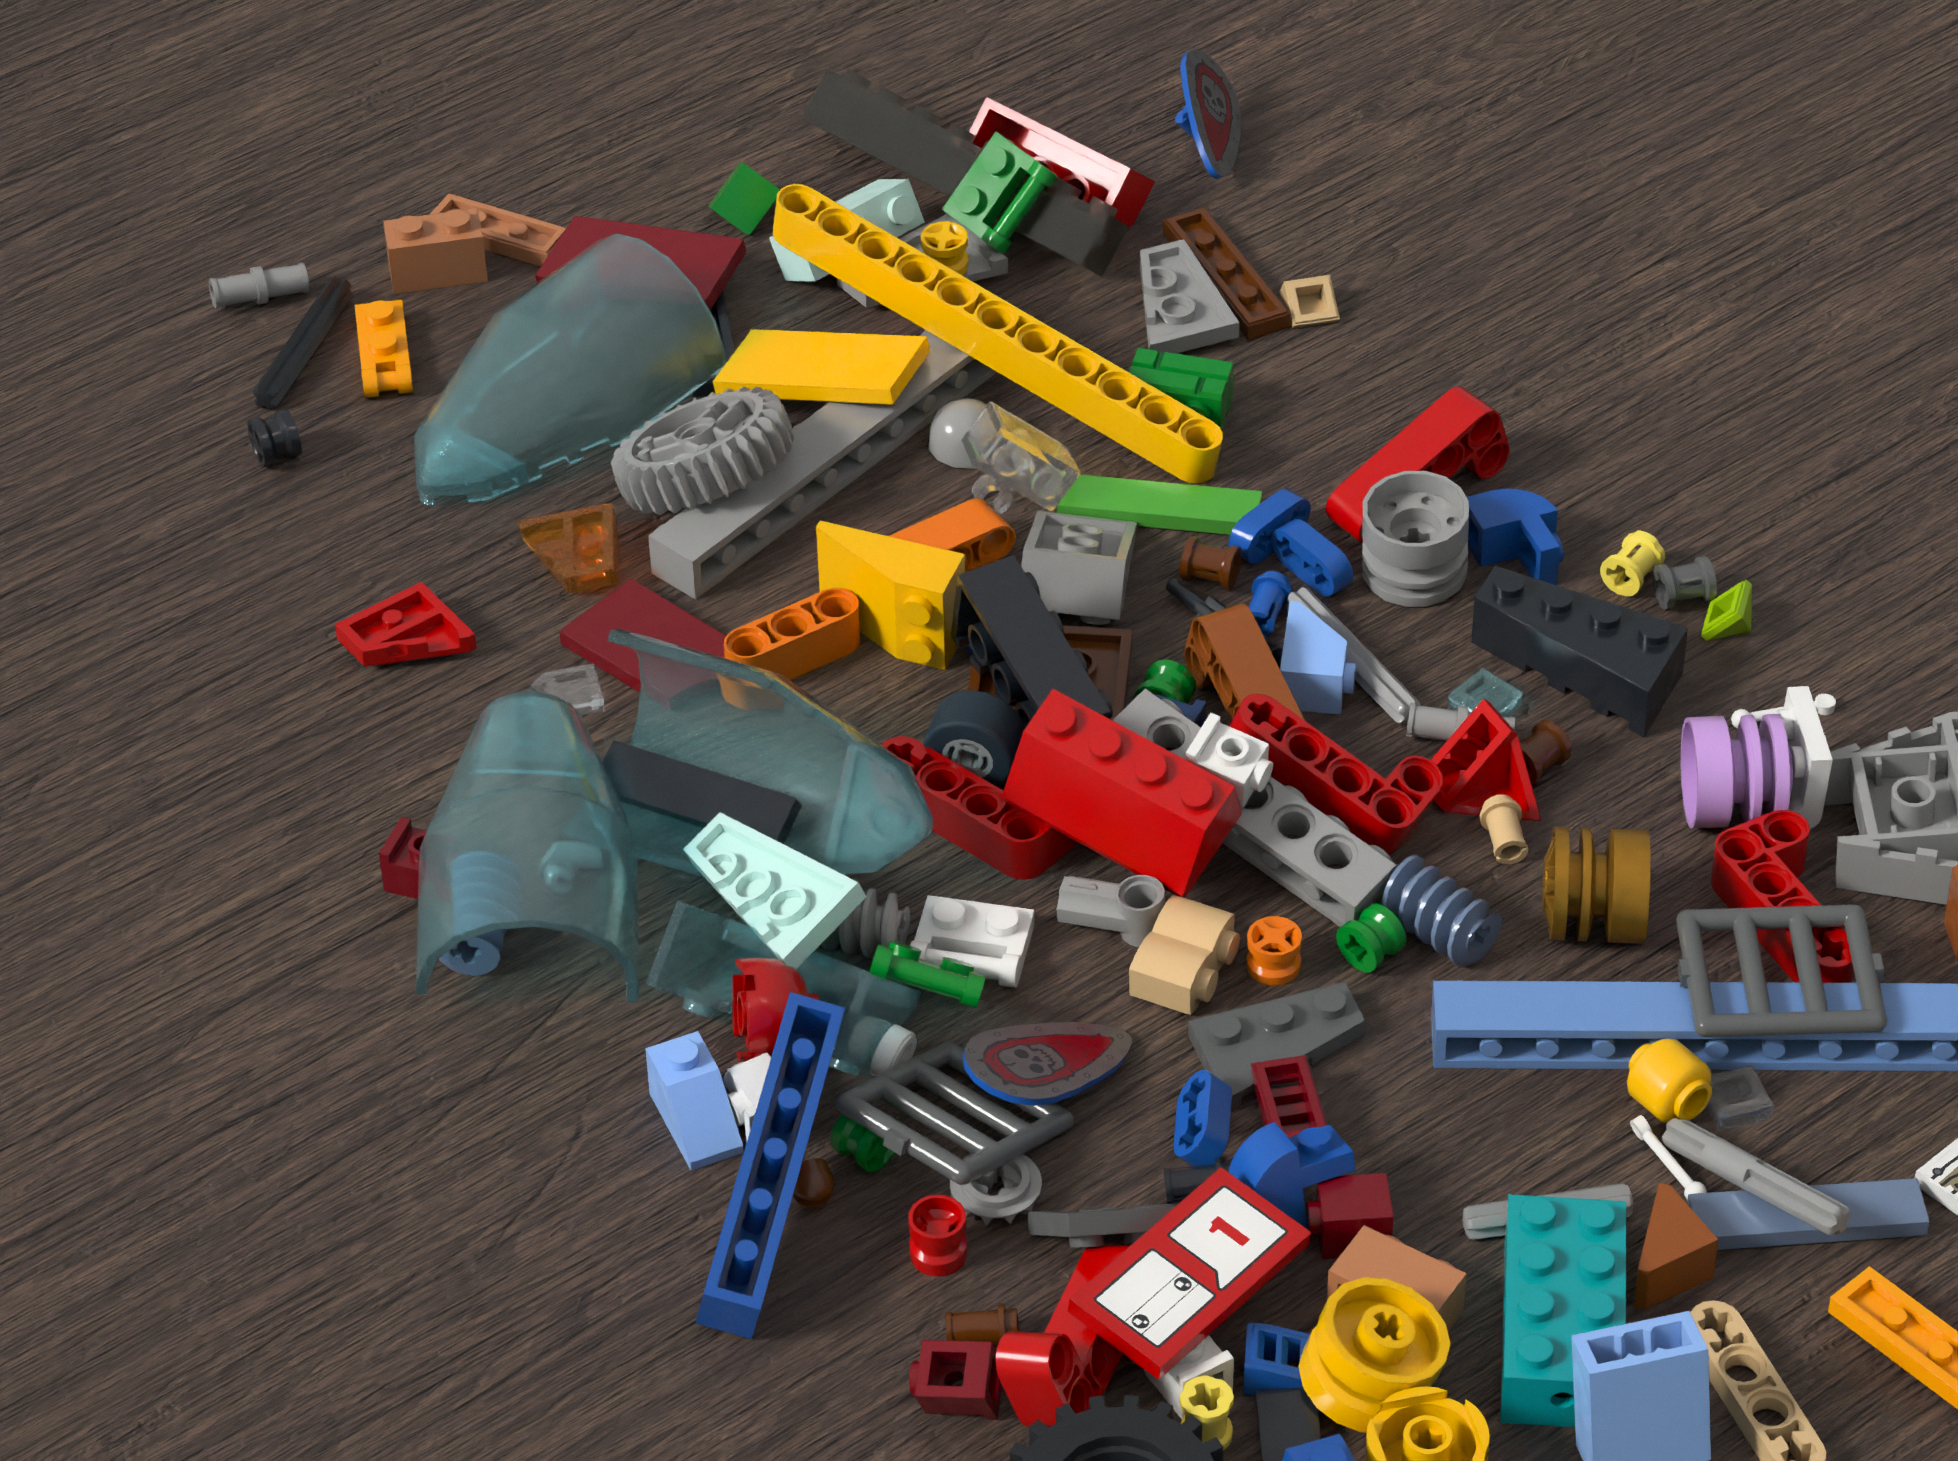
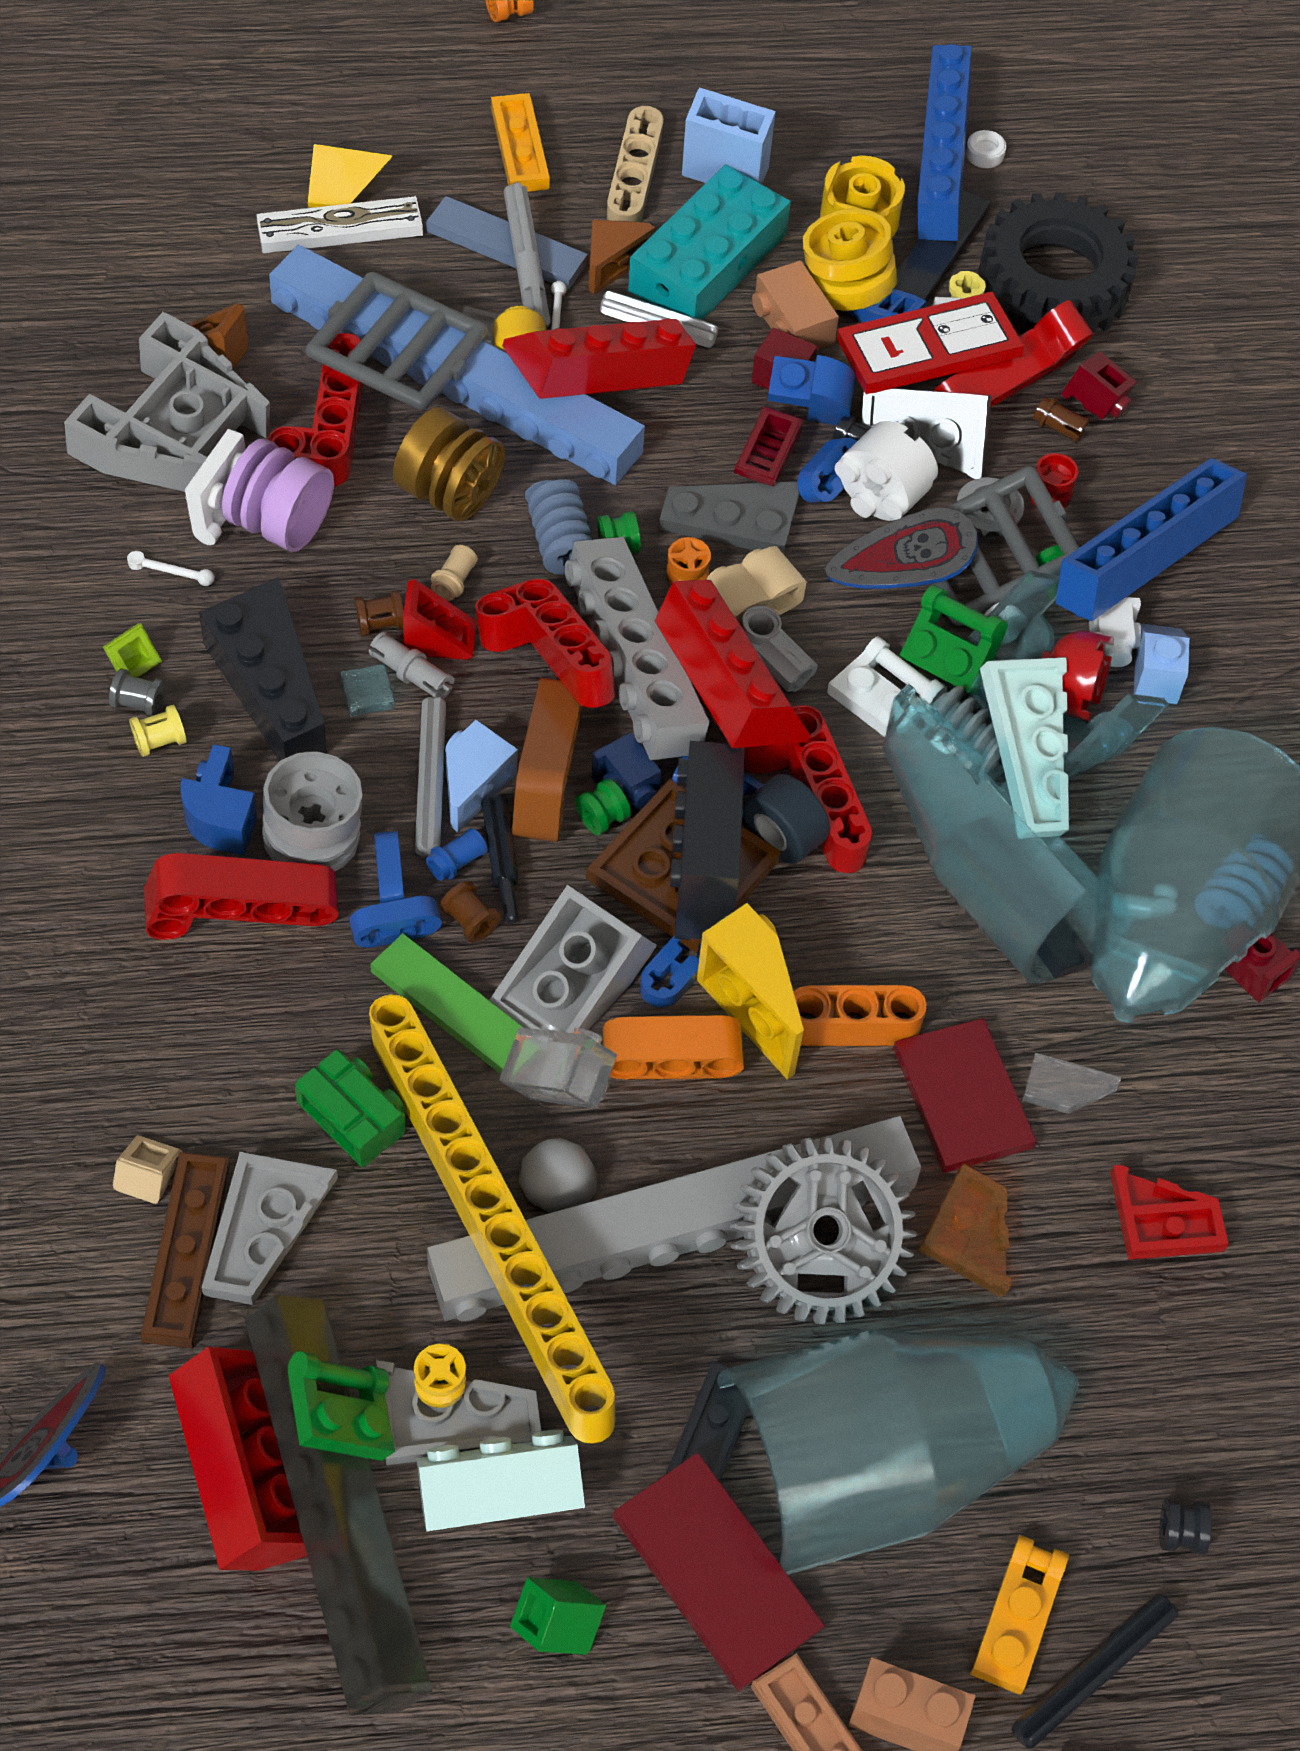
camera: 155 degrees left, 15 degrees up
yellow tile [713,329,930,405] -> none
white brick [1186,713,1273,808] -> none
none -> red slope [502,318,696,399]
none -> white brick [835,420,938,521]

